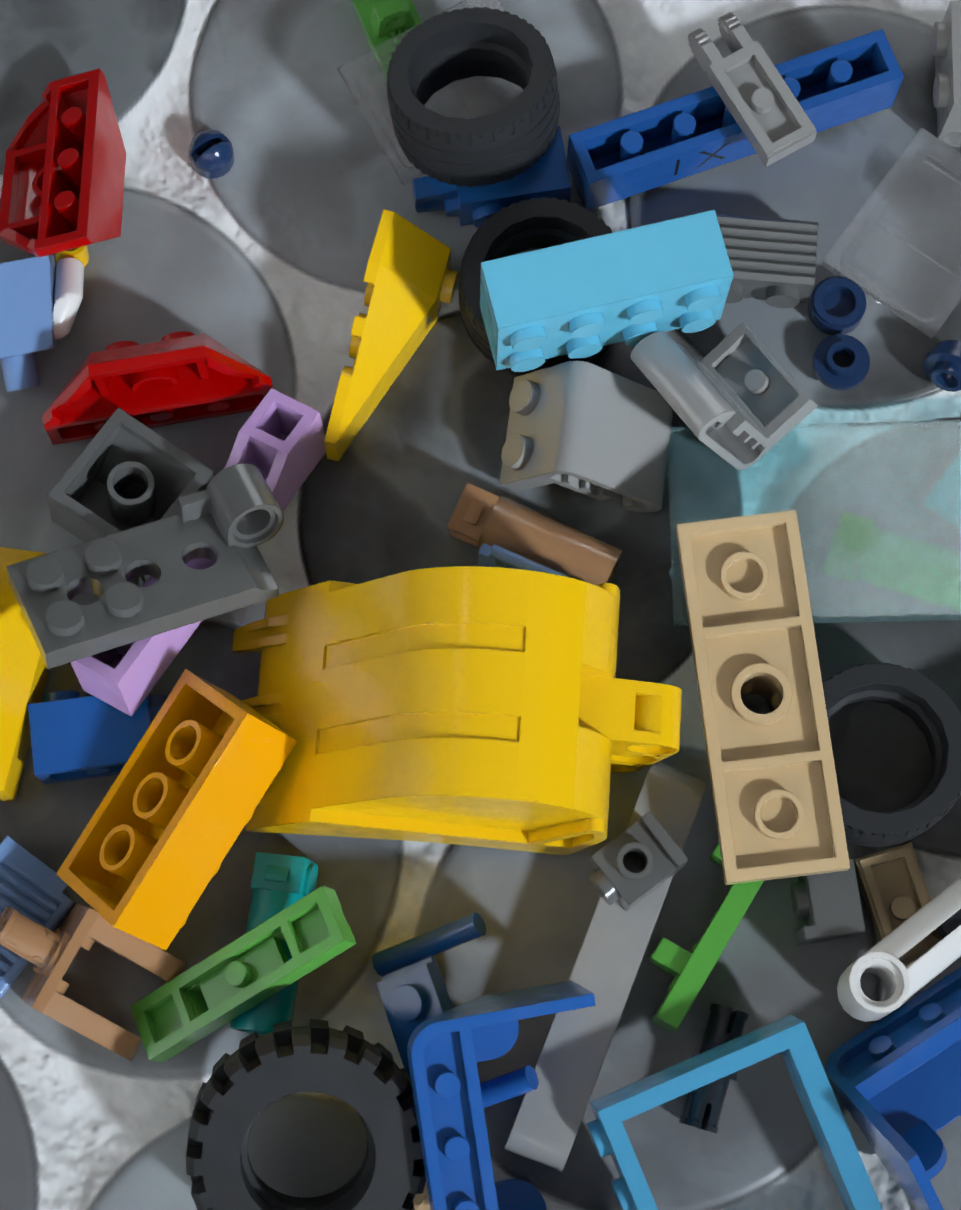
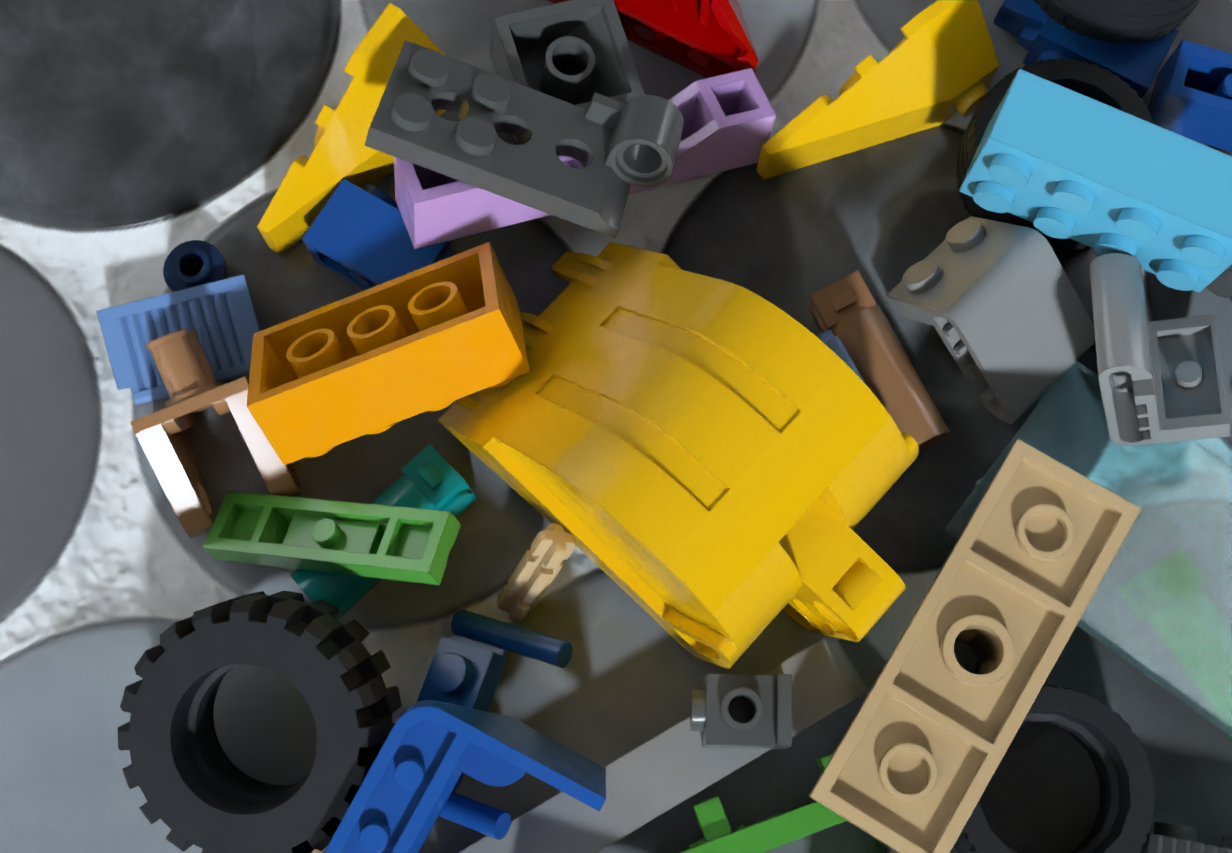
camera: 40 degrees right, 0 degrees up
none -> tan axle [497,523,576,621]

